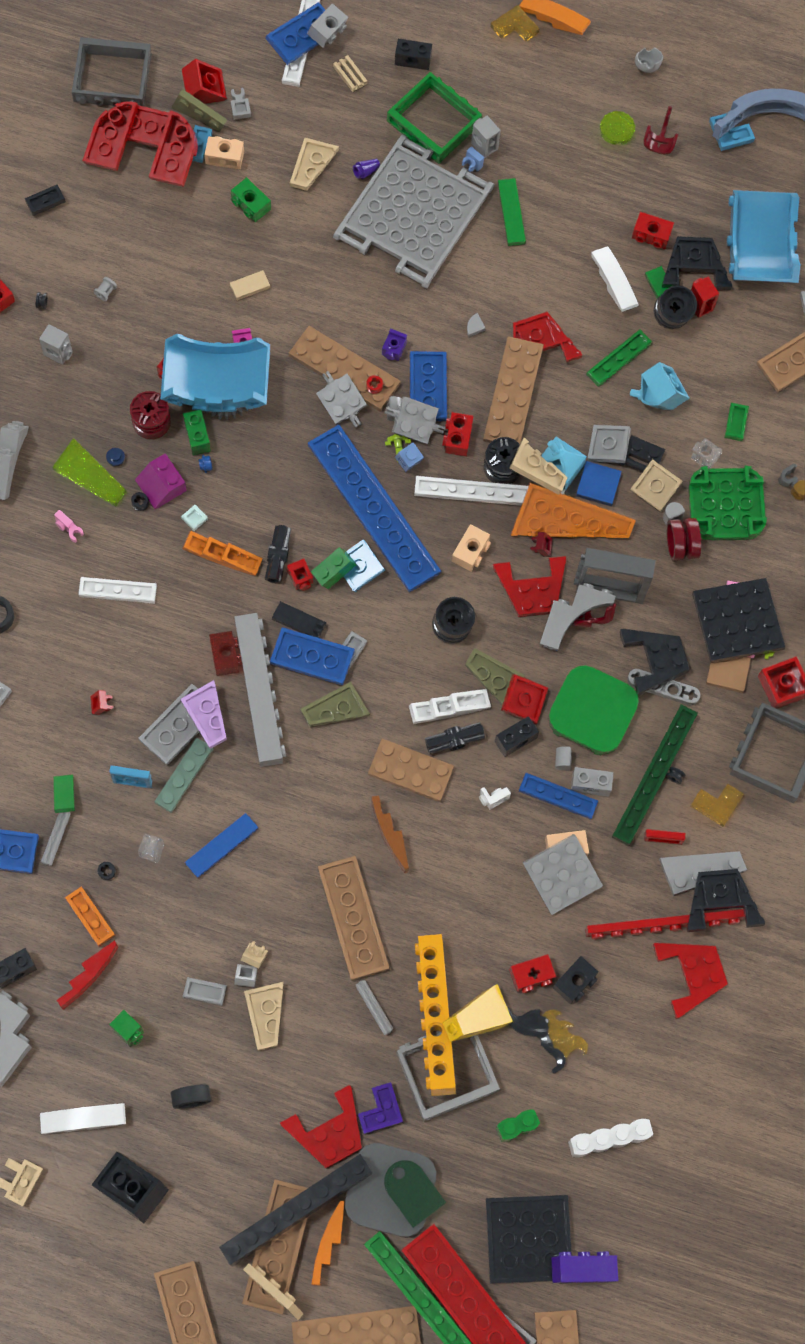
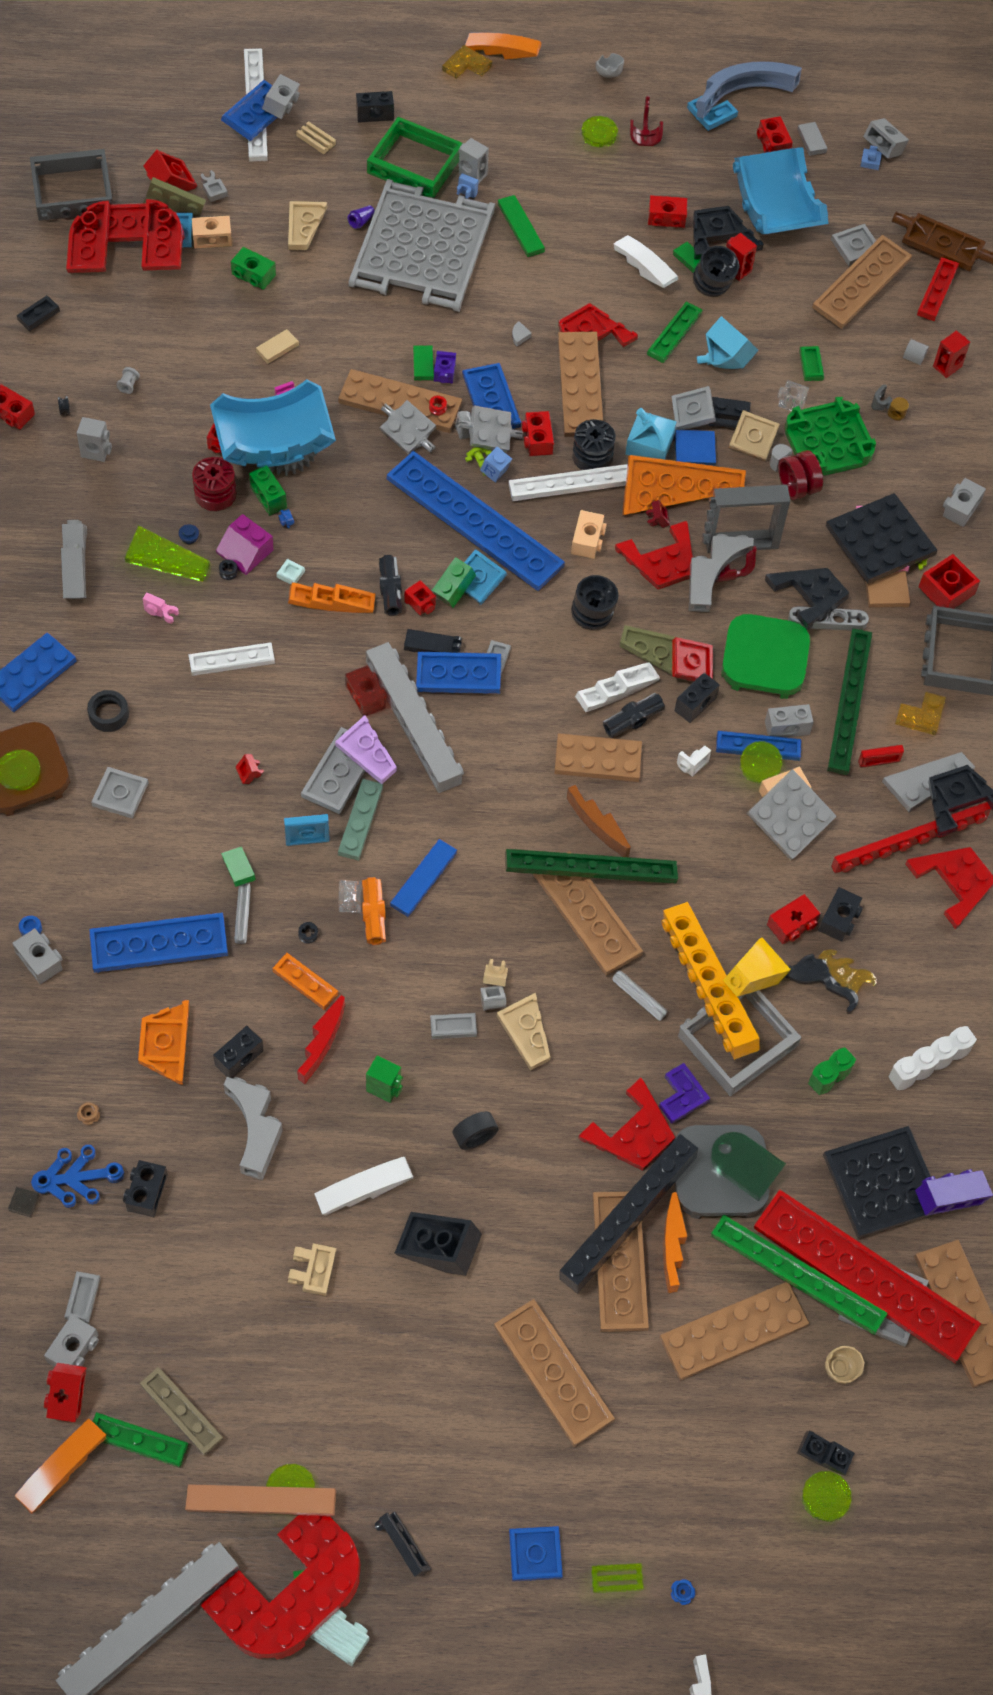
camera: 15 degrees left, 10 degrees down
tan wing [243,1264,303,1320] -> none
olive wing [300,682,370,727] -> none
tan wing [510,438,568,495] -> none
light grey brick [555,747,572,771] -> none
black bush [666,767,685,784] -> none
none -> orange piece [362,877,386,945]
none -> green tile [413,345,434,380]
none -> dark green plate [505,849,678,884]
none -> clear neon green tile [740,741,783,783]
none -> red brick [757,116,793,153]

